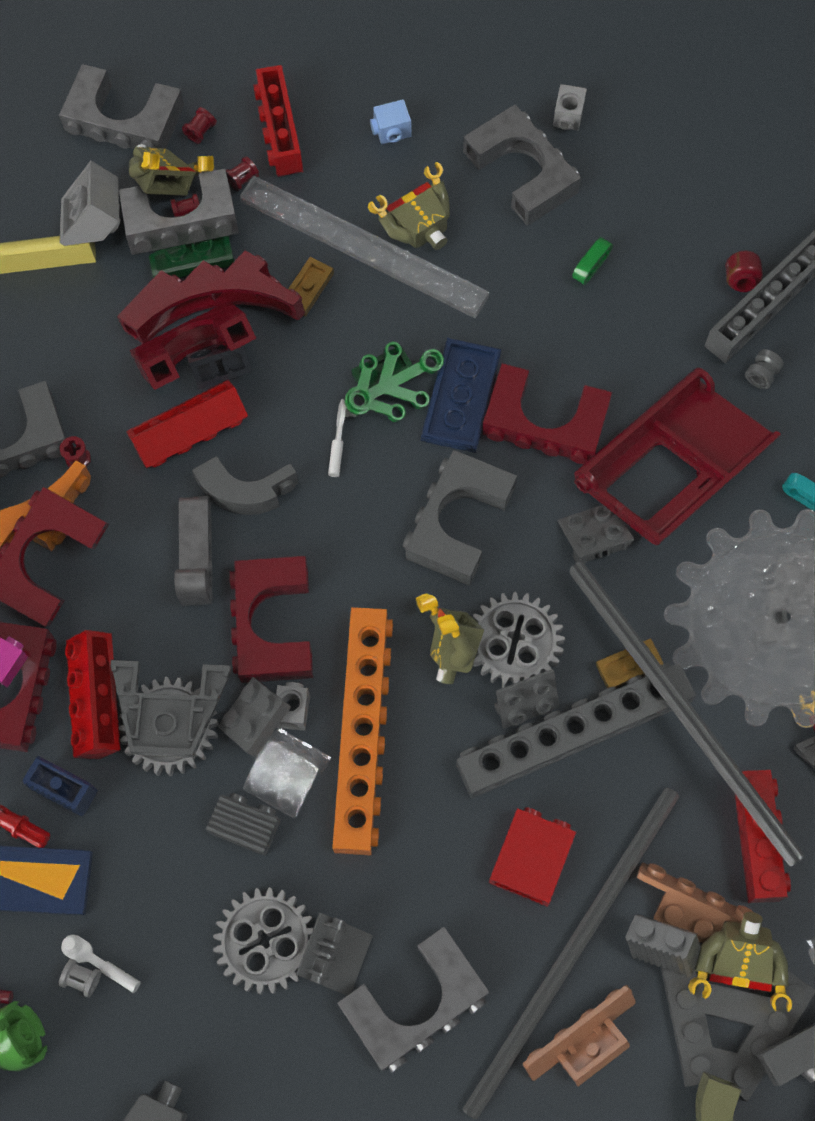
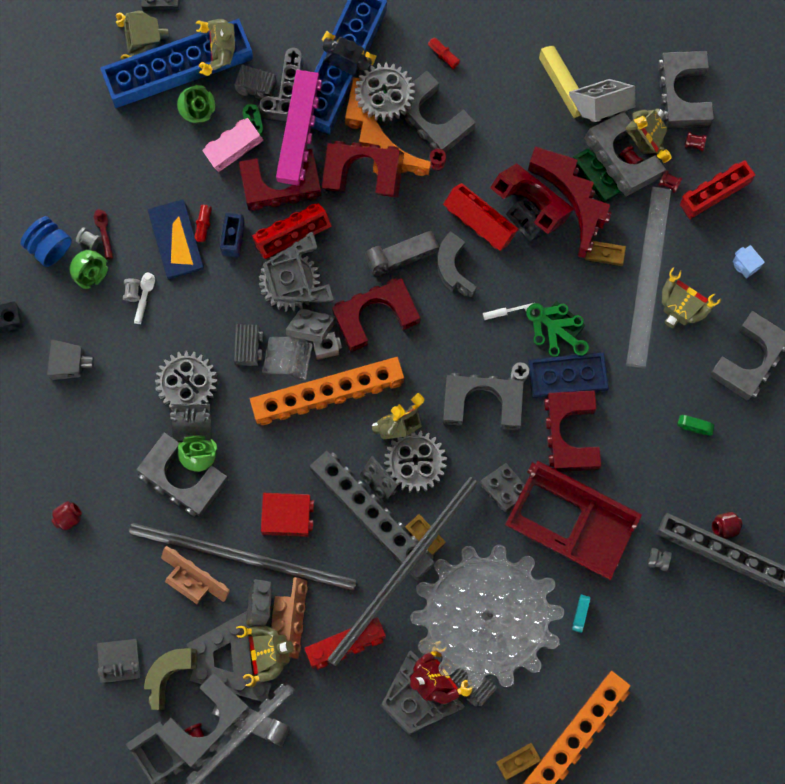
camera: 65 degrees right, 5 degrees up
none -> bright green cylinder [178,436,217,472]
none -> light grey bush [511,362,529,383]

